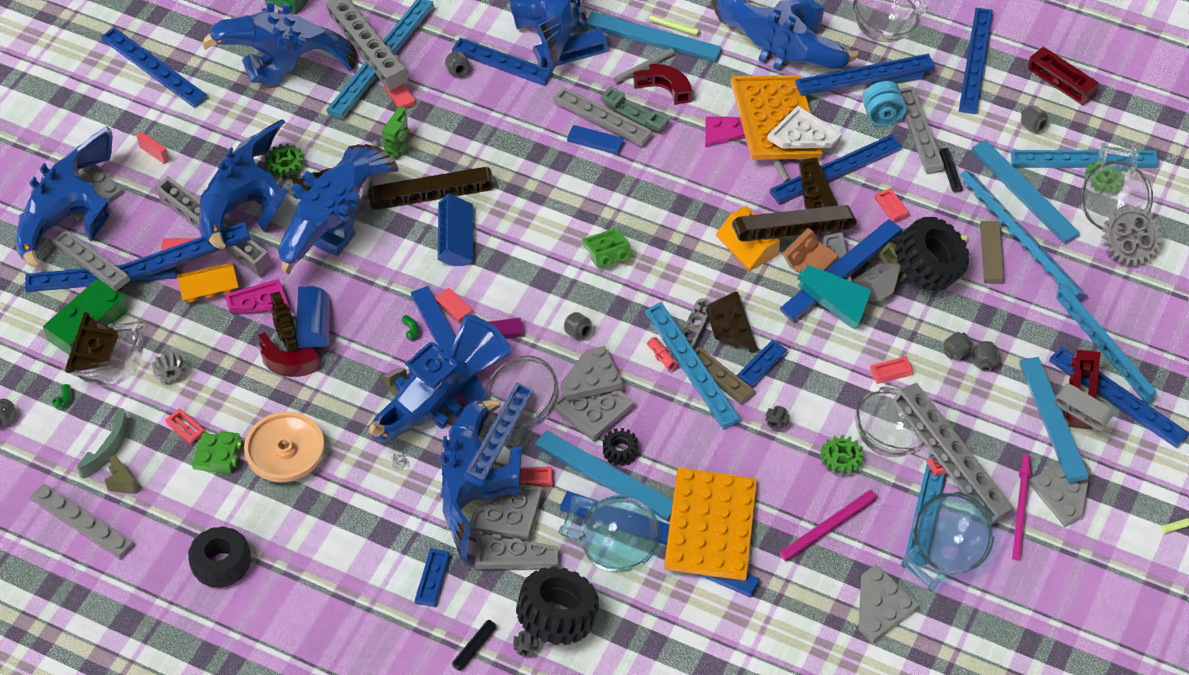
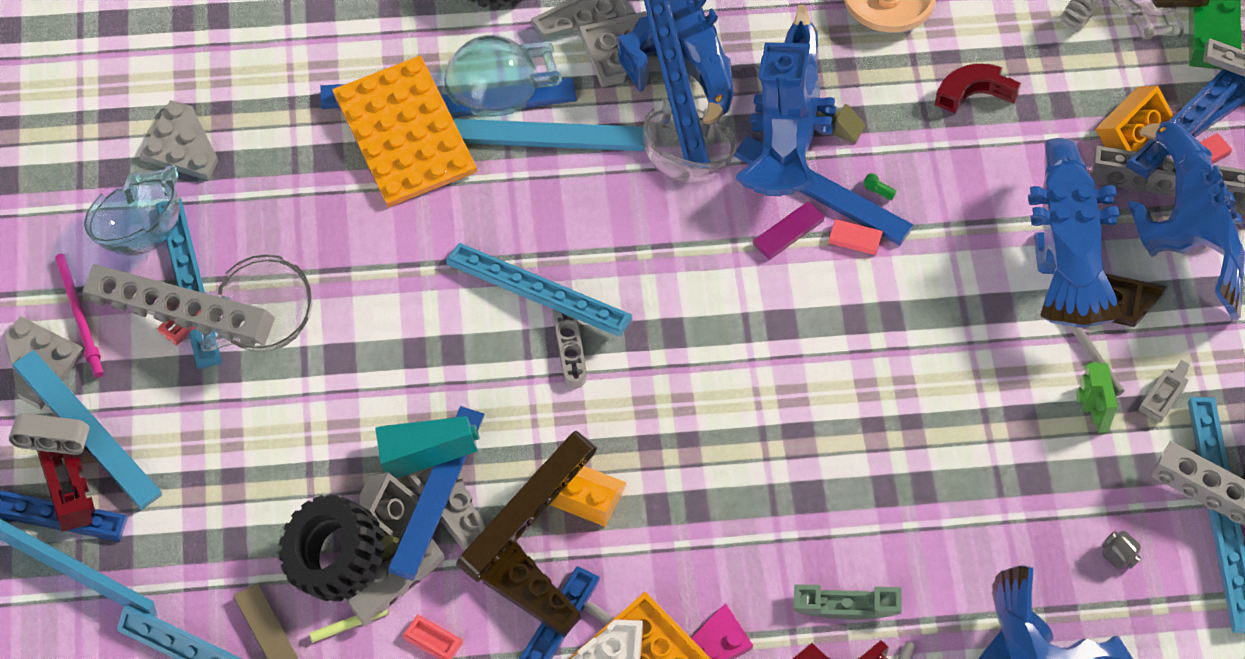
camera: 145 degrees right, 5 degrees up
dark pink wing [224,279,290,313] -> none
bright green gear [265,143,304,178] -> none
dark brown gear [270,291,297,352] -> none
blue brick [296,286,330,348] -> none
dark brown beam [368,167,495,210] -> none
coral tile [384,84,416,109] -> none
clear bush [391,452,410,471] -> none
blue brick [437,193,473,266] -> none
blue tile [452,37,553,86] -> none
coral tile [519,467,552,487] -> none
light grey plate [551,391,634,441] -> none
light grey plate [554,87,652,146] -> none
light grey plate [561,346,622,401] -> none
dark grey head [564,312,592,340] -> none
blue tile [567,125,624,155] -> none
bright green plate [582,228,632,268] -> none
black tyre [603,428,638,466] -> none
coral pin [647,337,678,371] -> none
dark tan tile [694,347,755,405] -> none
dark brown wing [706,291,757,353] -> none
blue tile [737,340,788,388] -> none
dark grey gear [765,406,790,430] -> none
dark pink axle [780,490,877,561] -> none
nougat bracket [782,228,839,273] -> none
bright green gear [820,435,864,476] -> none
coral tile [870,356,913,384] -> none
dark grey head [943,332,973,360] -> none
dark grey head [973,341,999,371] -> none
none -> light grey hinge [1139,360,1190,423]

